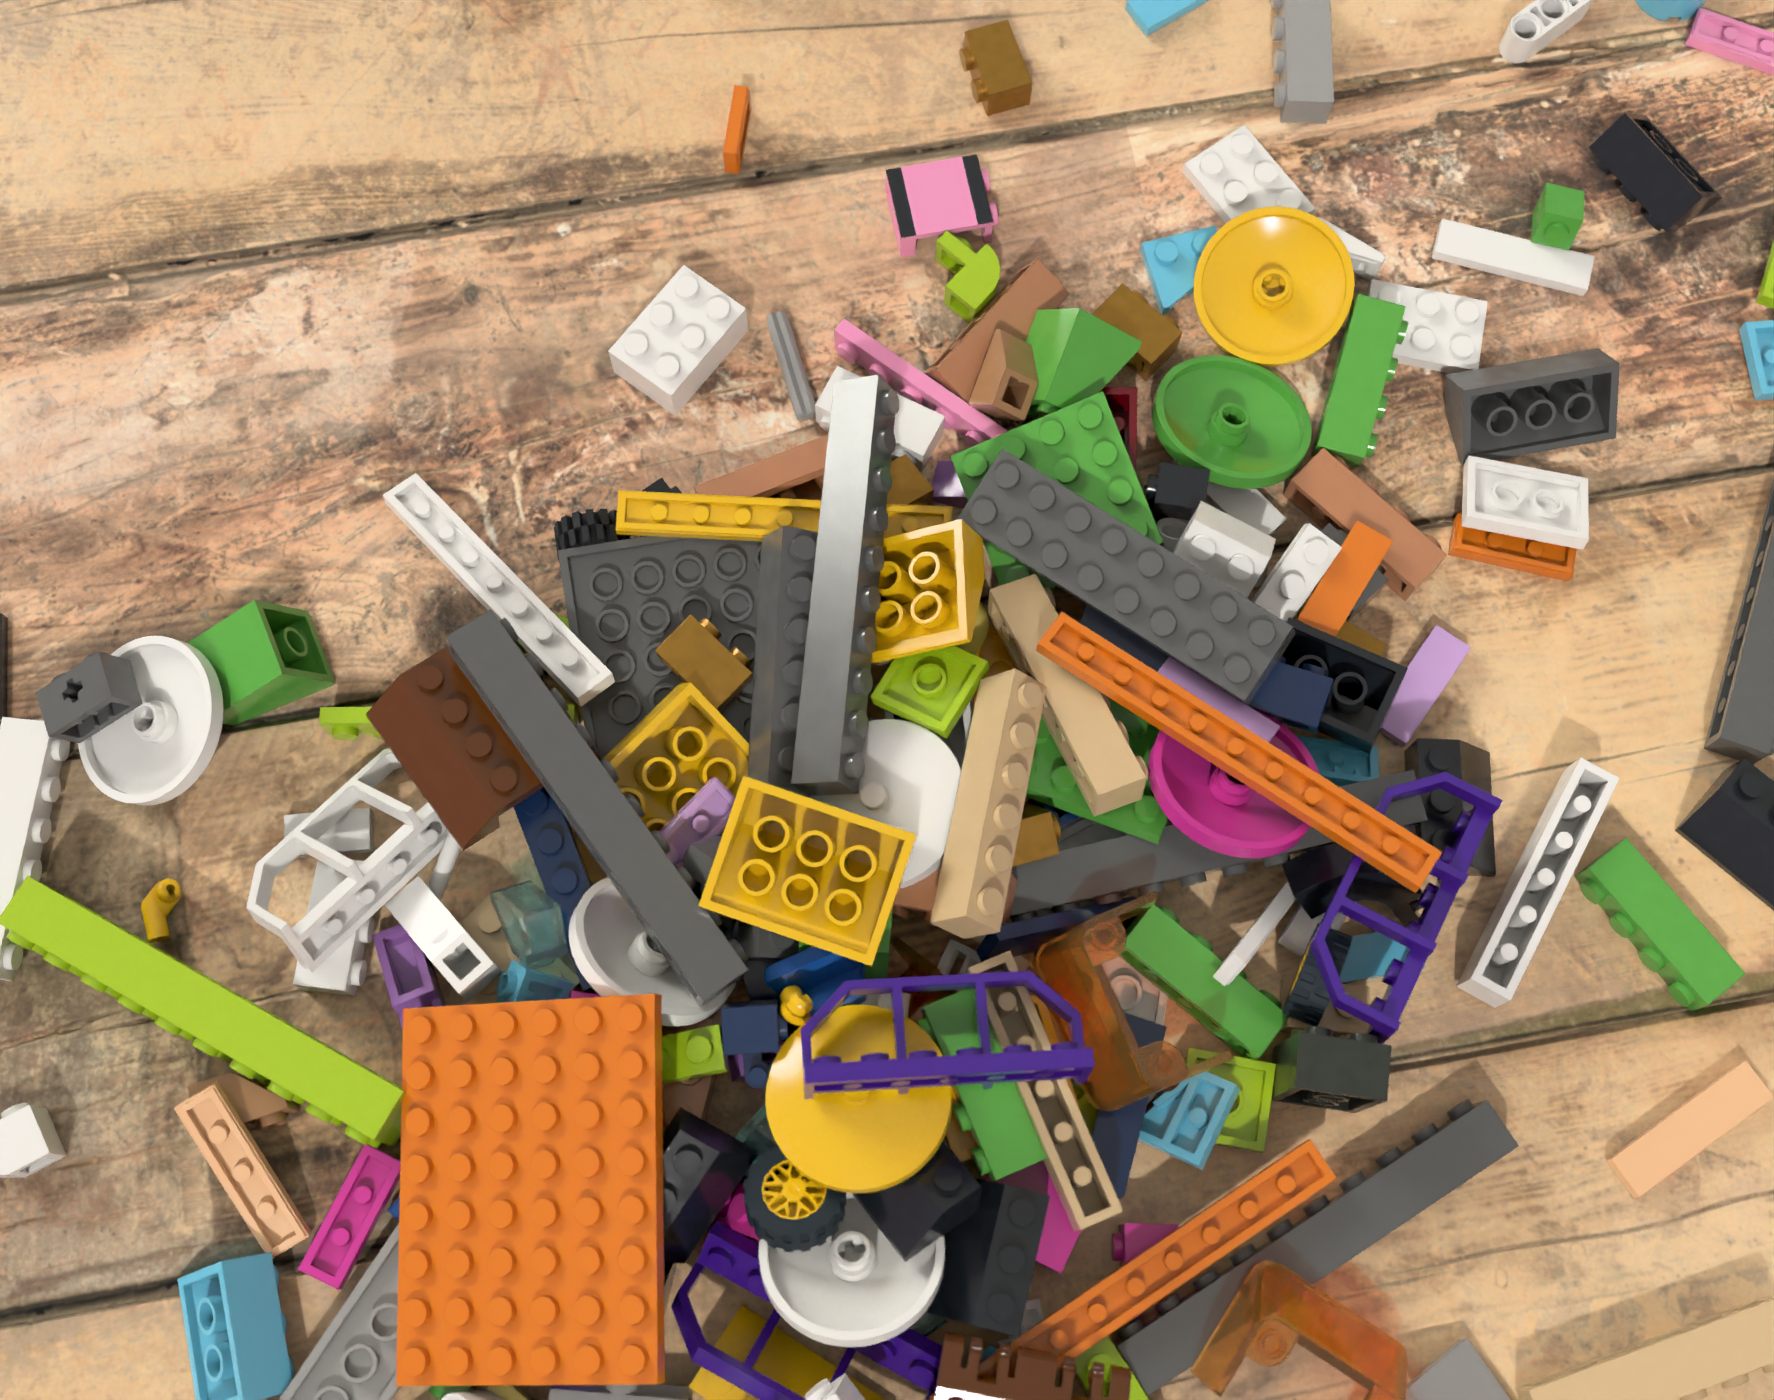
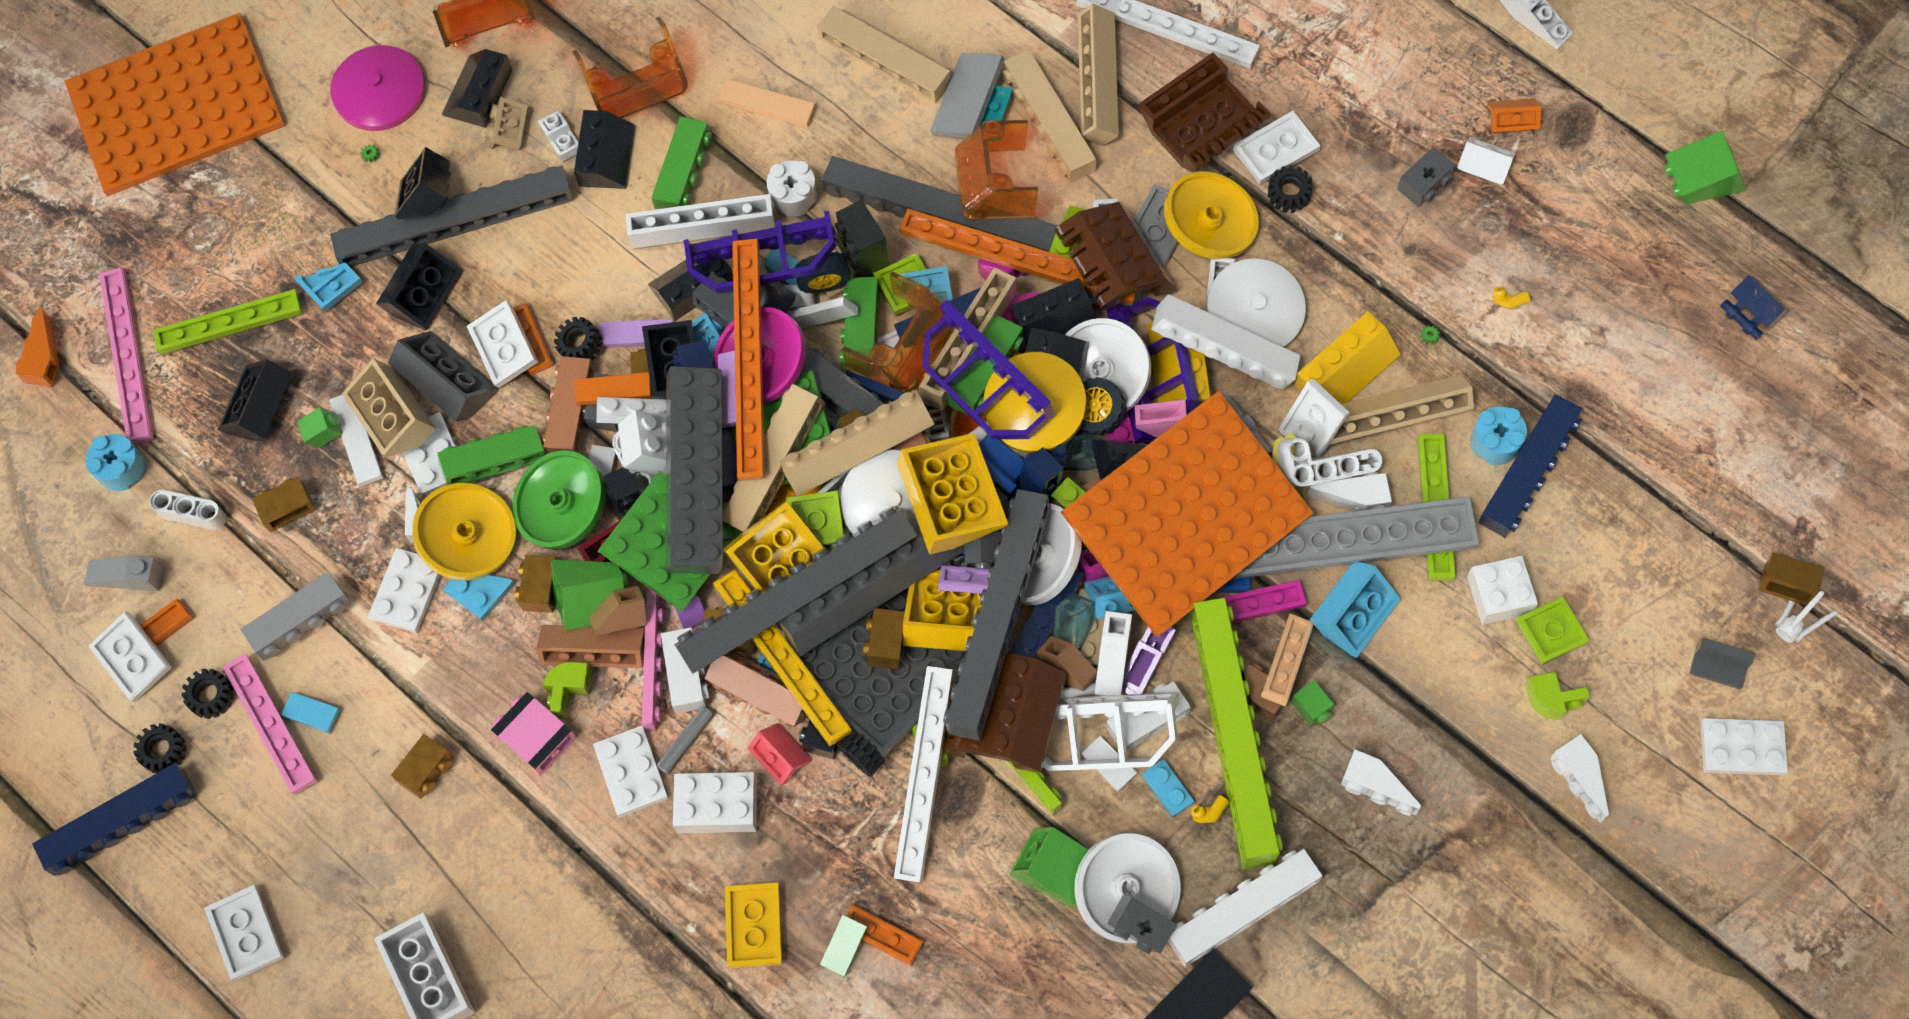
camera: 120 degrees left, 5 degrees down
orange tile [723,85,751,174] -> none
yellow arm [780,985,813,1027] -> none
none -> pearl gold piece [252,477,316,532]
none -> tan slope [342,358,436,457]
none -> black slope [376,242,462,330]
none -> black tyre [554,317,603,360]
none -> white plate [593,726,668,818]
none -> yellow plate [725,882,782,969]
none -> coral panel [747,723,811,785]
none -> white brick [767,160,817,217]
none -> tile [820,914,868,976]
none -> orange tile [847,904,924,966]
none -> medium nougat slope [1037,636,1097,691]
none -> bright pink slope [1135,400,1187,438]
none -> medium azure plate [1142,759,1194,819]
none -> bright green brick [1291,680,1334,727]

